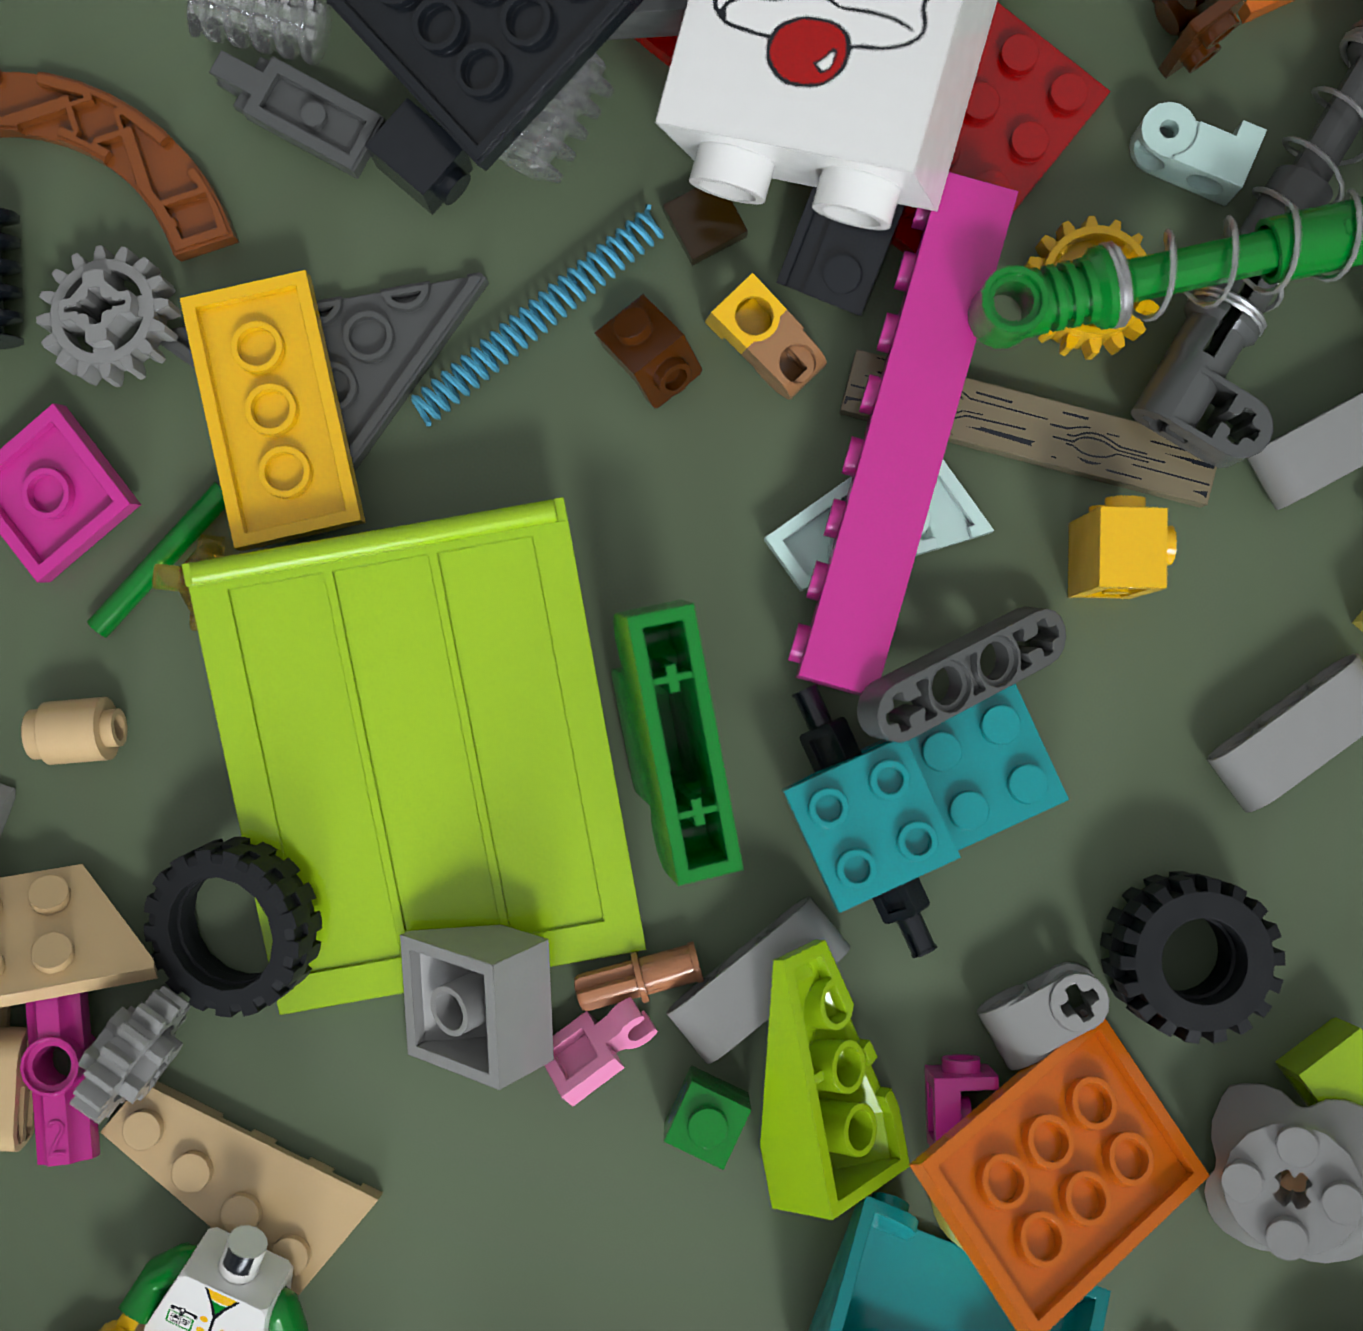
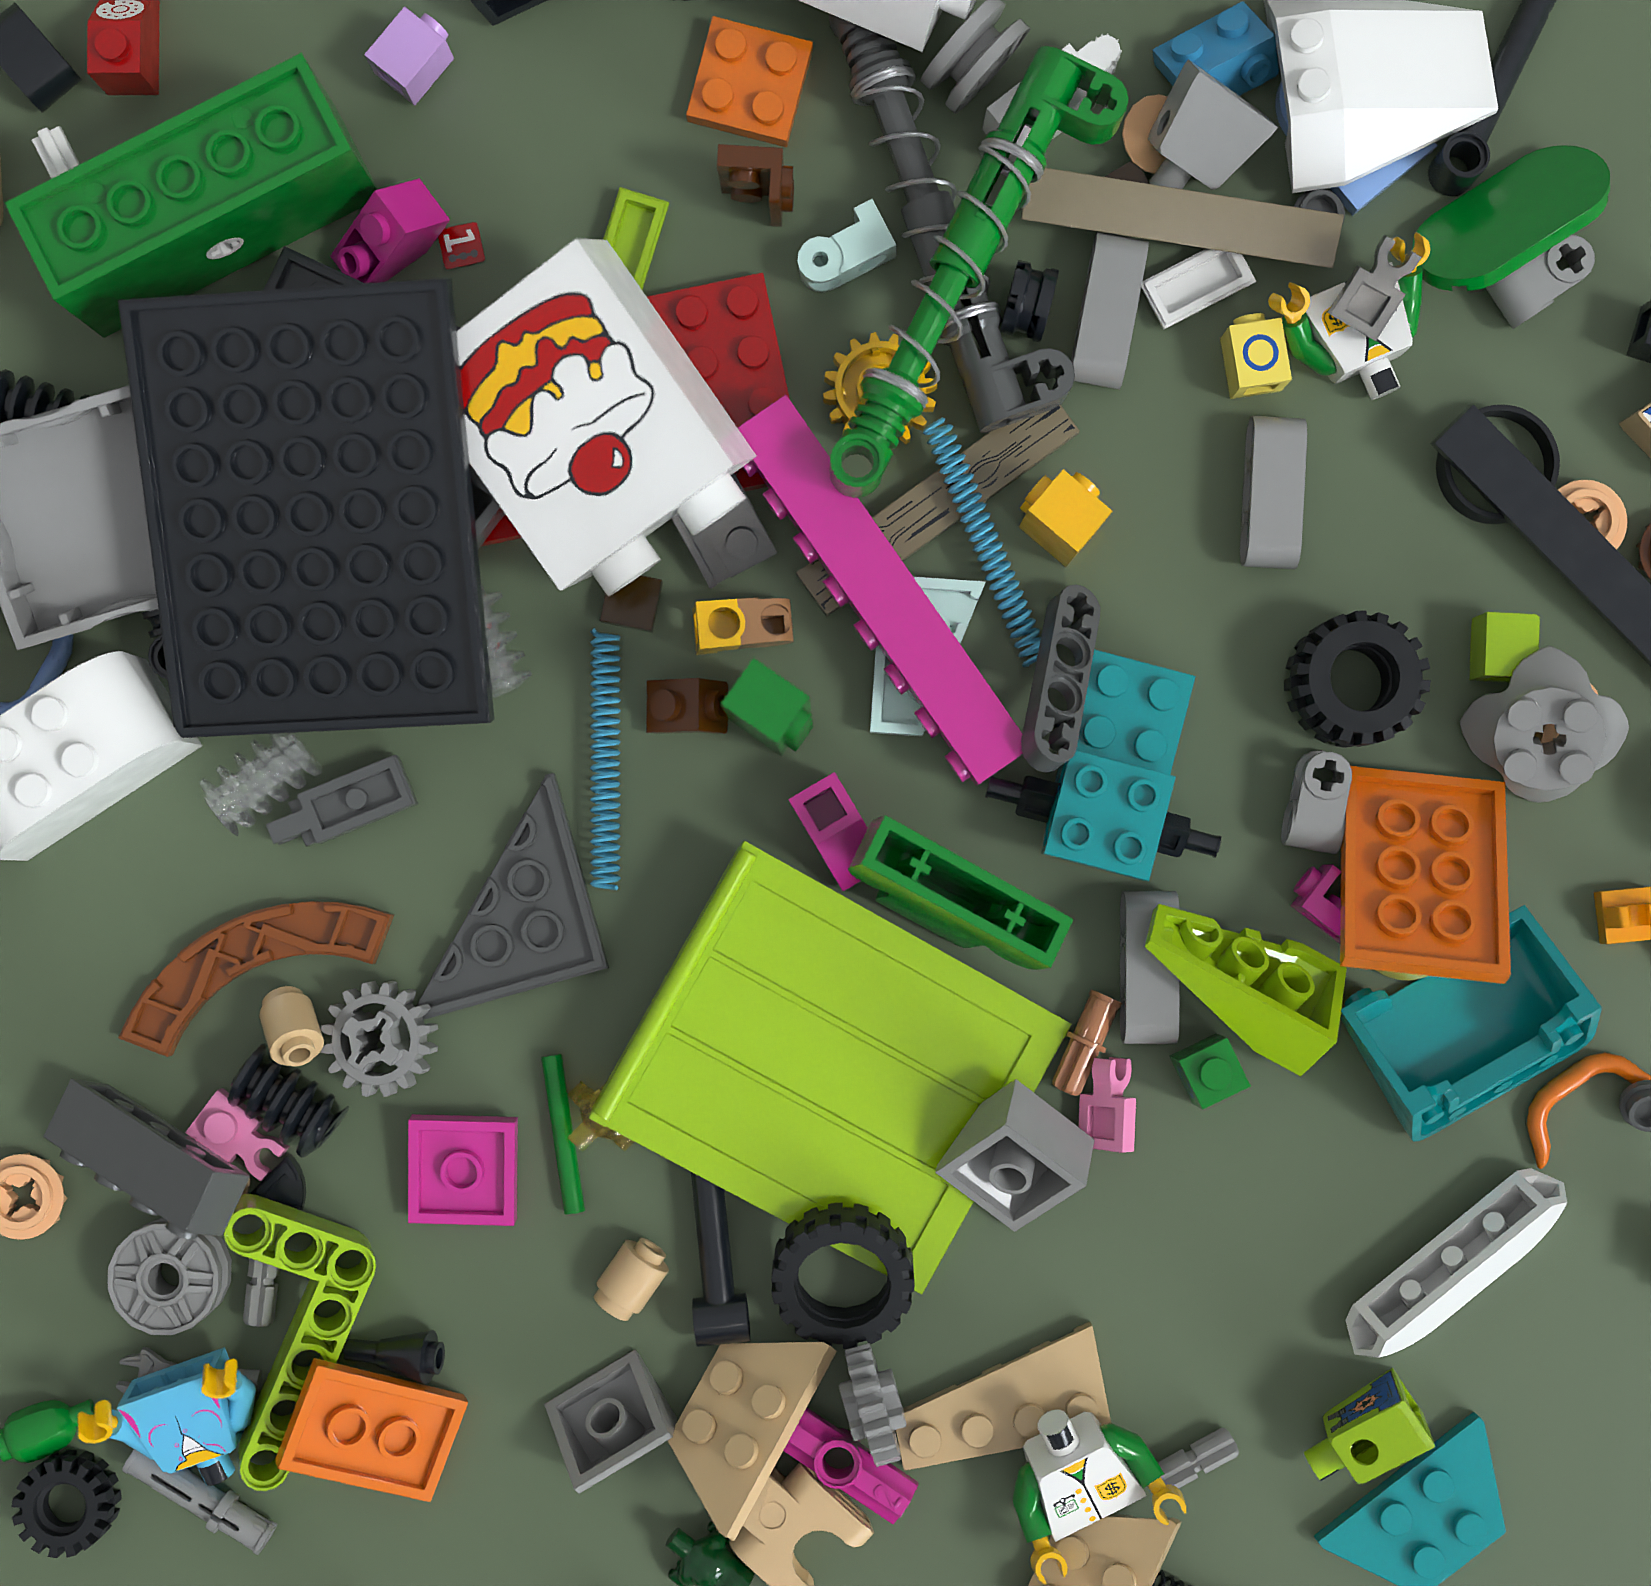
camera: 50 degrees left, 0 degrees up
yellow plate [179,270,366,551] -> none
black brick [365,98,473,215] -> none
none -> tan brick [259,986,324,1066]
none -> black piece [691,1172,750,1347]
none -> green brick [721,657,814,756]
none -> dark pink slope [788,772,868,891]
none -> medium azure piece [922,417,1041,667]
none -> black wheel [1000,260,1059,343]

